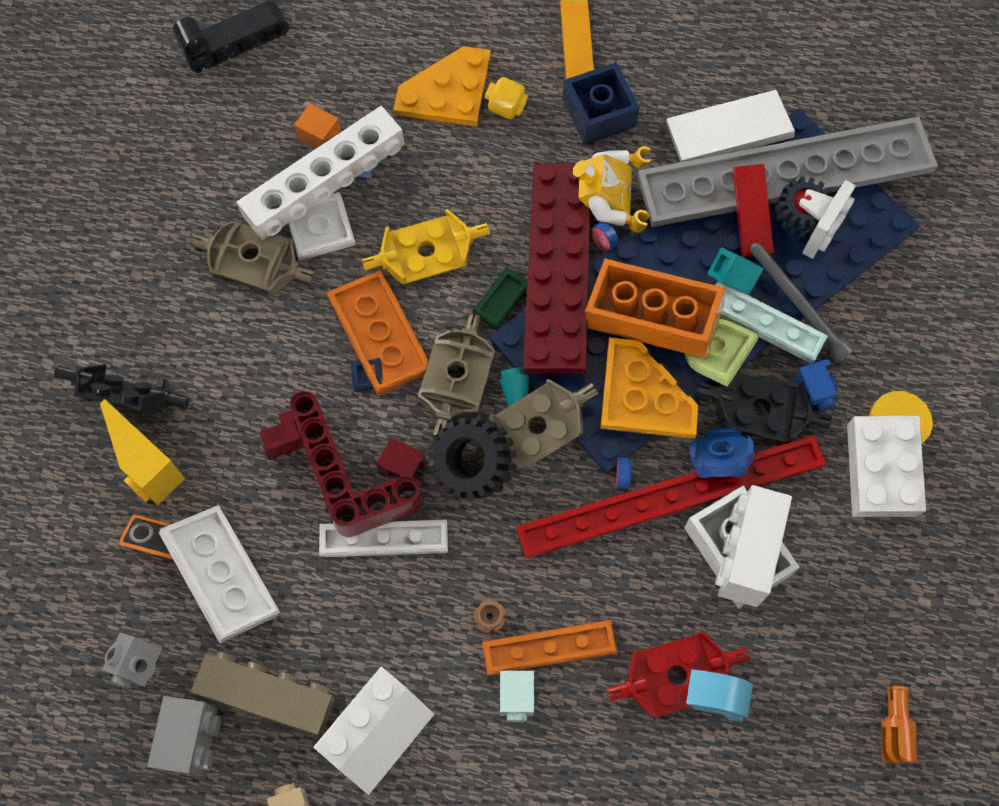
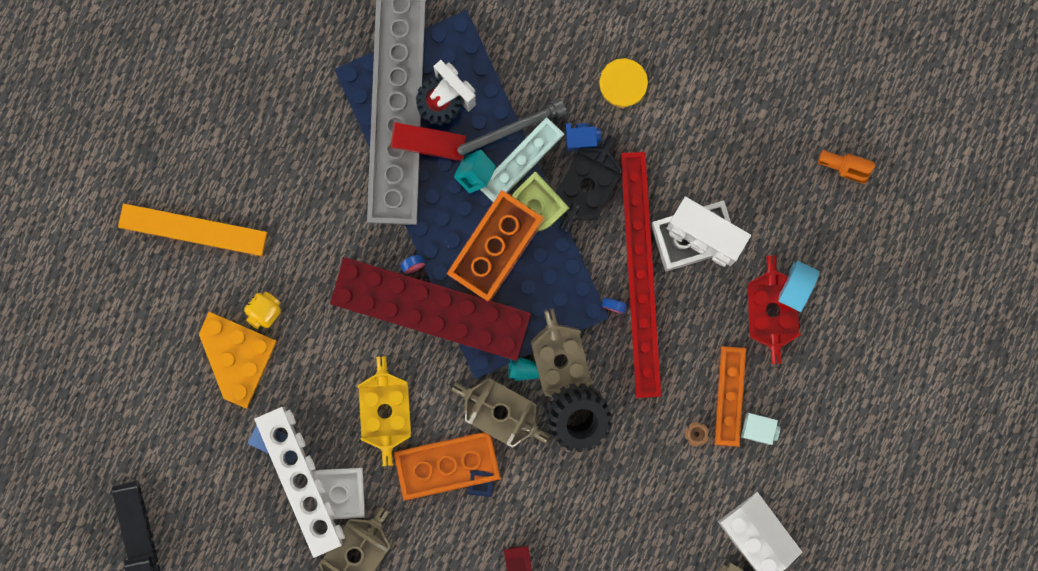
camera: 75 degrees left, 15 degrees up
dark red beam [290,391,423,537] -> none
orange brick [294,103,341,149] -> none
white tile [319,520,448,557] -> none
dark red panel [376,437,426,478] -> none
dark green tile [472,267,528,330] -> none
dark blue brick [562,62,640,145] -> none
torso [573,146,651,233] -> none
light orange plate [600,337,698,439] -> none
white tile [666,90,795,162] -> none
blue plate [690,428,755,478] -> none
white brick [847,416,926,517] -> none

